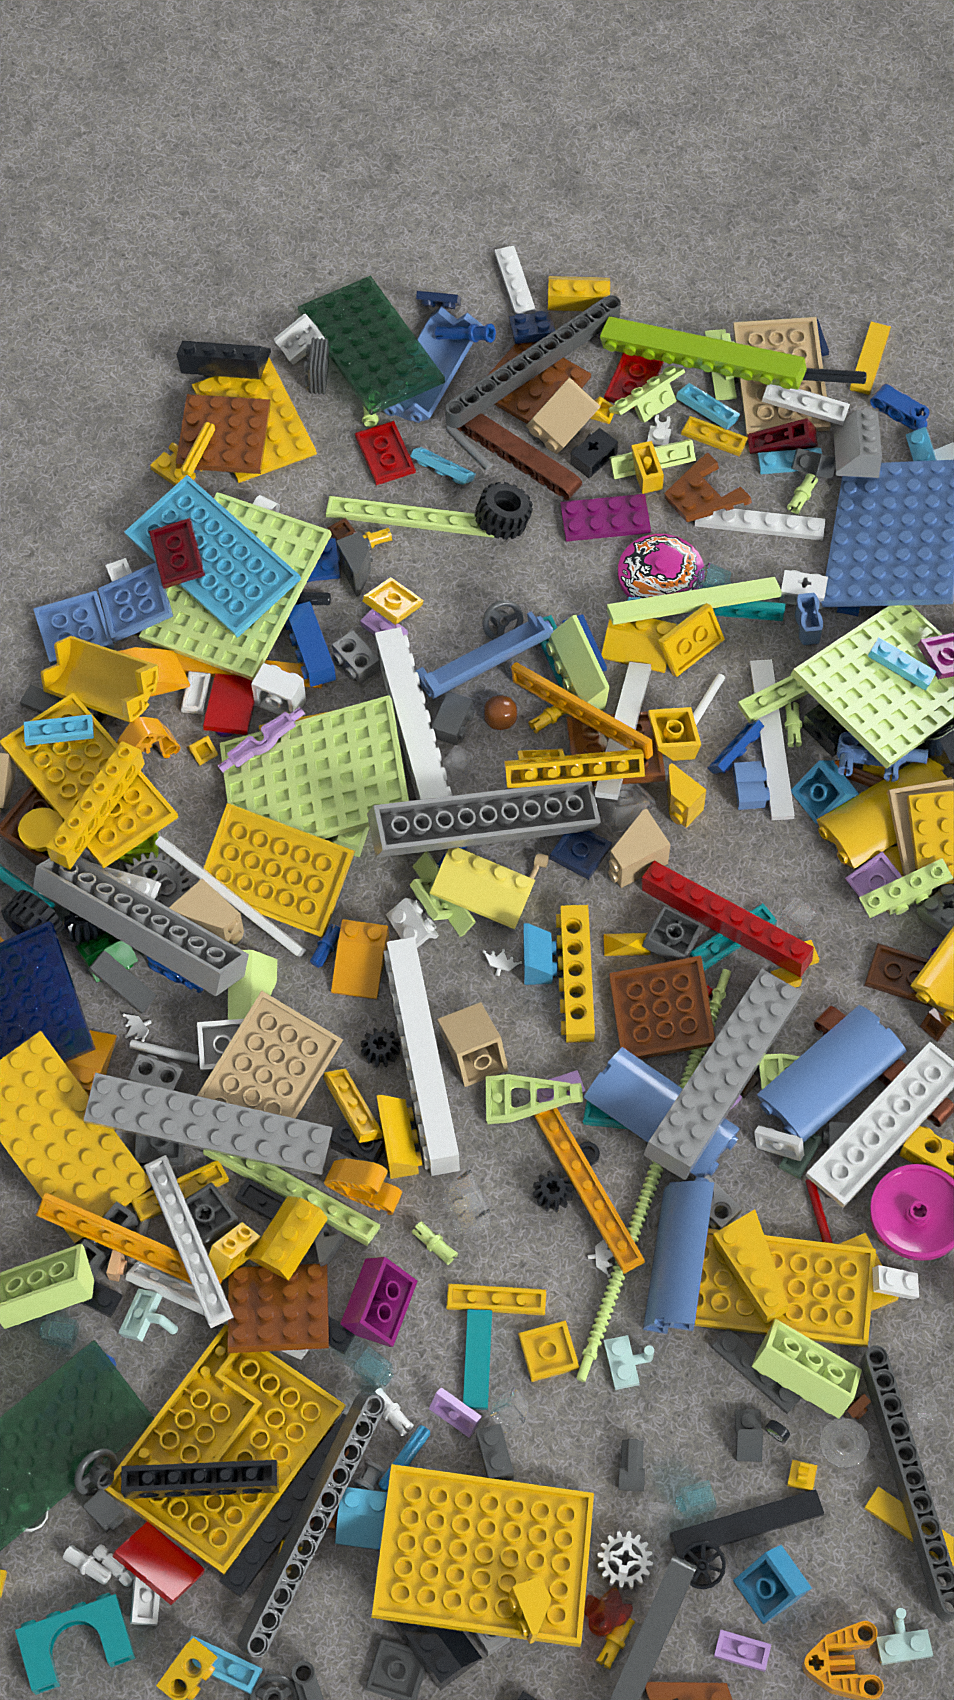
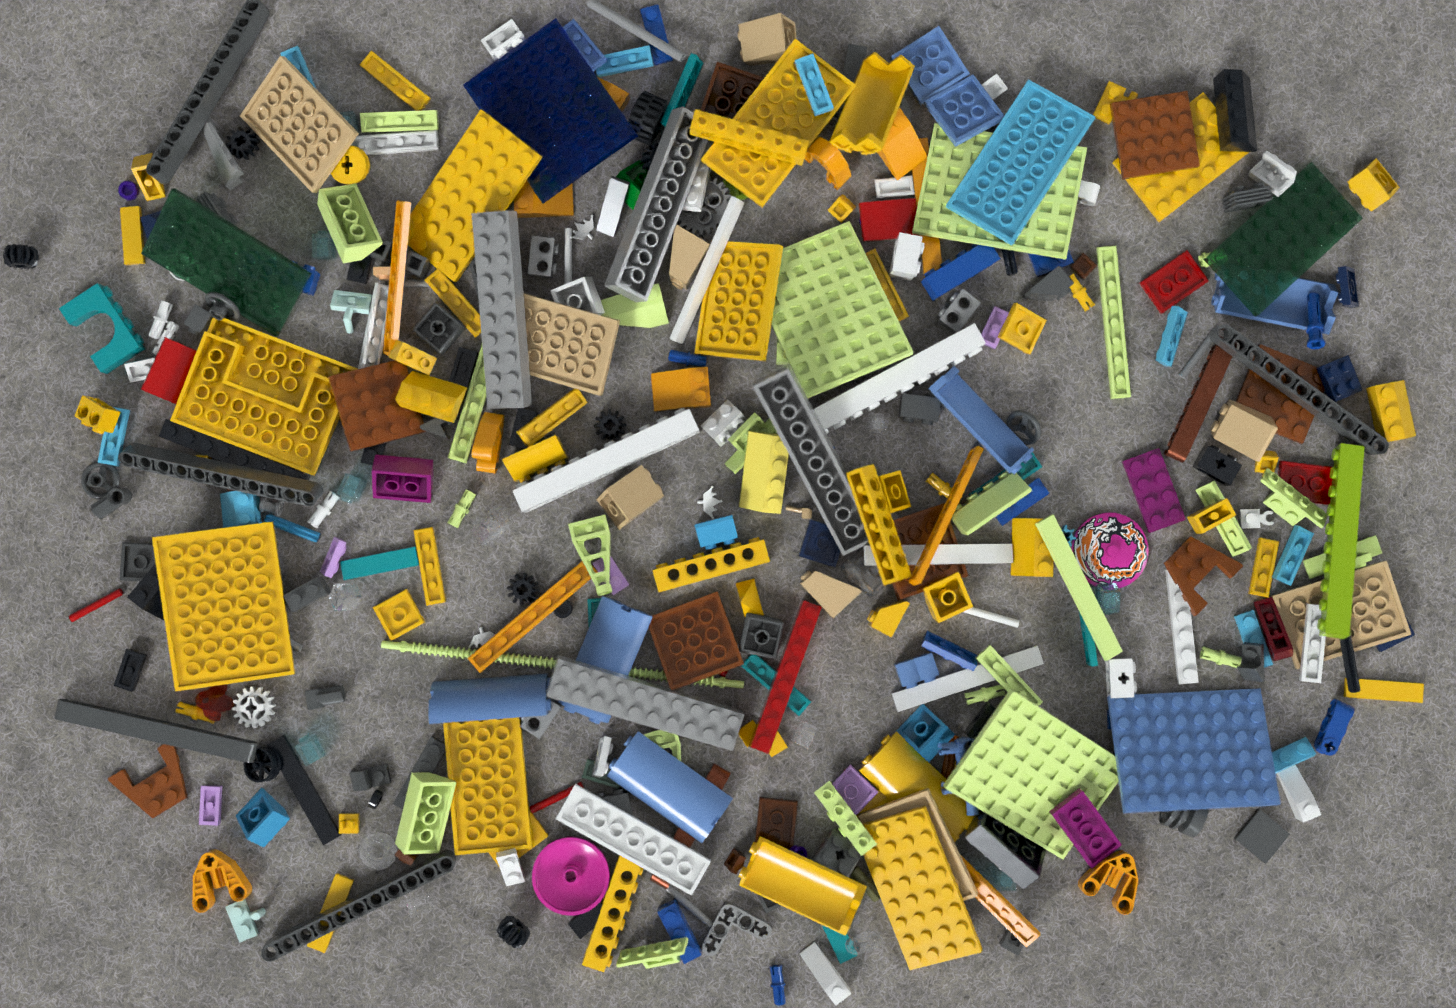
camera: 80 degrees right, 25 degrees up
yellow tile [18,808,63,852] -> none
black brick [121,1460,279,1499] -> none
white tile [144,1155,234,1328] -> none
dark red tile [149,518,206,589] -> none
yellow axle [181,422,215,477] -> none
lavender piece [218,706,305,773] -> none
black tyre [475,482,533,540] -> none
dark orange hair [484,695,517,730] -> none
white plate [495,246,535,315] -> none
yellow slope [508,1576,552,1644] -> none
light aqua plate [604,1335,654,1390] -> none
yellow tile [658,603,725,677] -> none
yellow wedge [712,1209,789,1324] -> none
medium blue brick [795,593,823,645] -> none
light grey slope [833,409,882,478] -> none
medium azure plate [868,637,937,691] -> none
none -> yellow slope [1347,158,1400,211]

